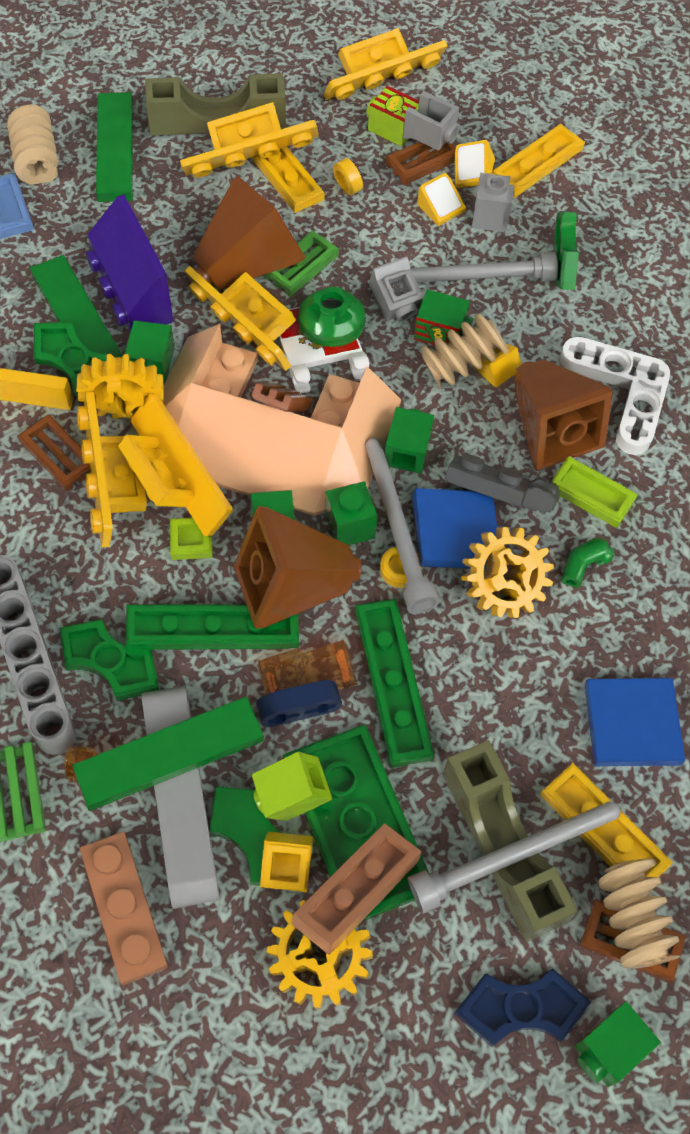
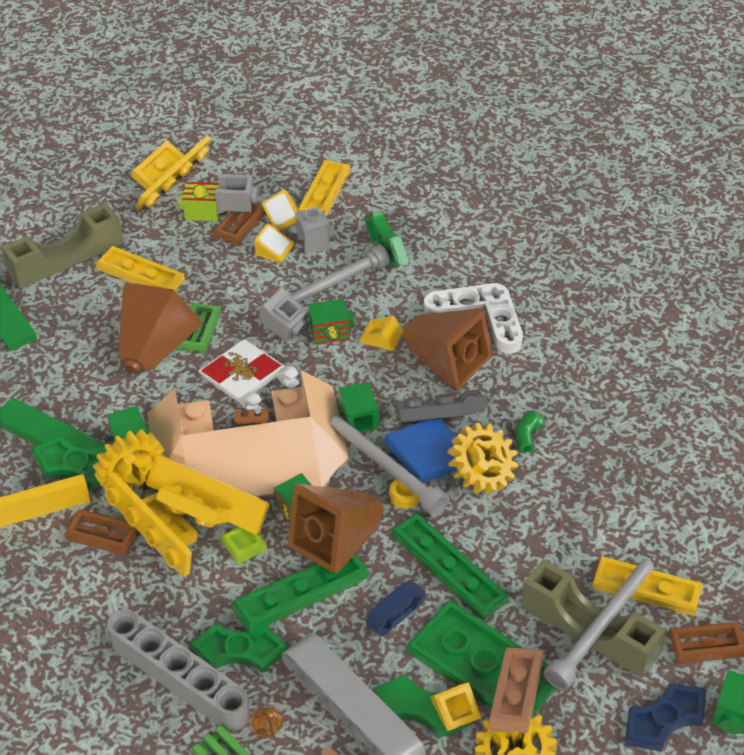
camera: 25 degrees left, 15 degrees down
green tile [72,696,264,811] -> none
dark purple slope [86,194,174,333] -> none
yellow bracket [180,102,319,178] -> none
yellow bracket [184,266,296,371] -> none
lime brick [251,752,333,821] -> none
clear orange slope [258,640,358,695] -> none
green piece [298,286,366,347] -> none
green brick [325,481,377,545] -> none
yellow tile [333,158,363,196] -> none
tan piece [421,313,509,391] -> none
lime tile [552,456,638,528] -> none
blue tile [584,678,686,767] -> none
tan piece [598,858,681,969] -> none

